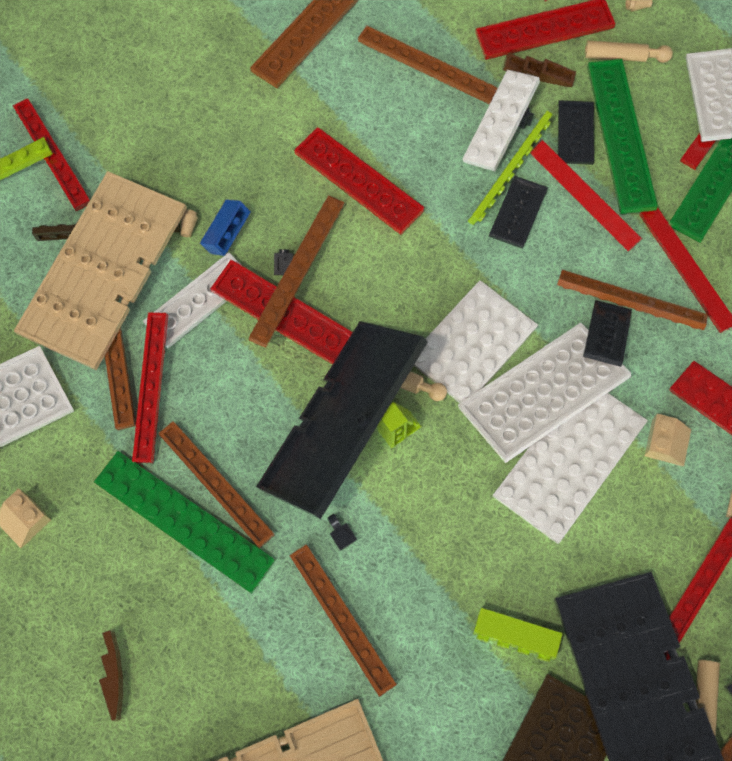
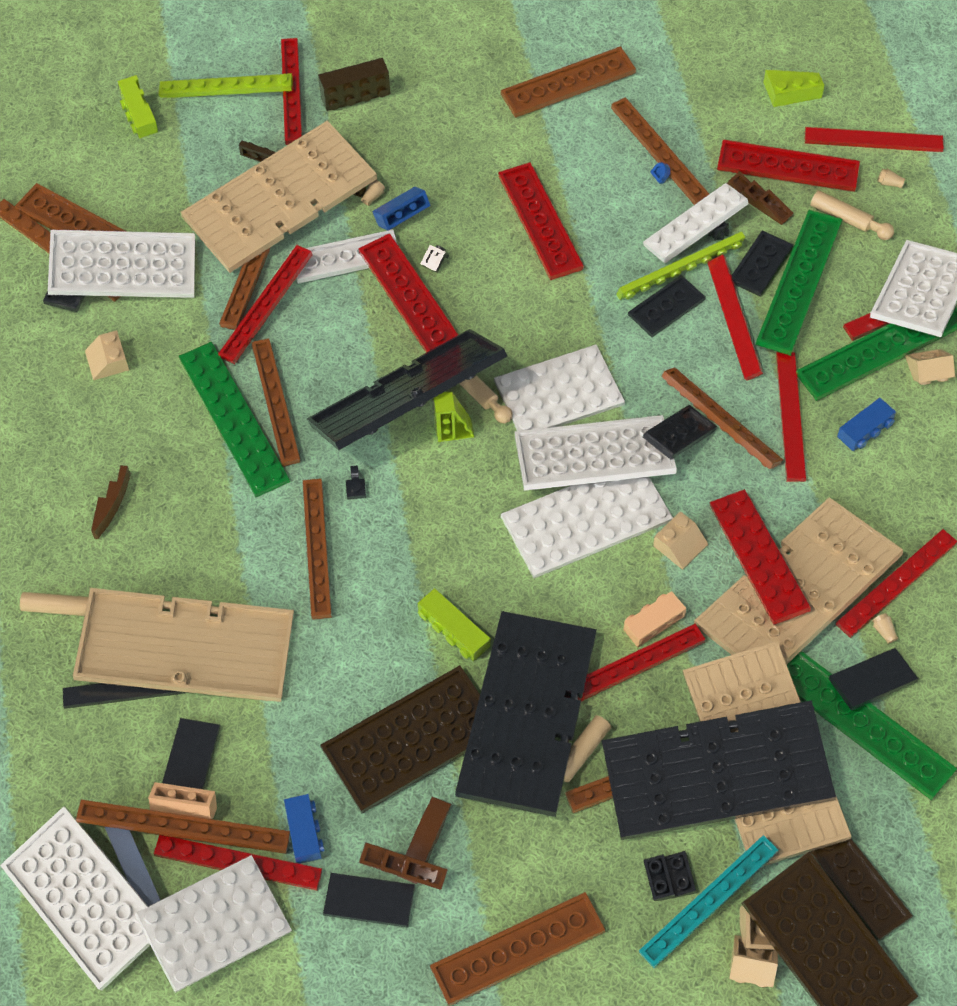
camera: 25 degrees right, 10 degrees down
dark orange plate [249,195,344,348] -> none
none -> dark brown brick [318,57,391,111]
none -> light nougat brick [623,591,686,647]
none -> blue tile [650,162,670,184]

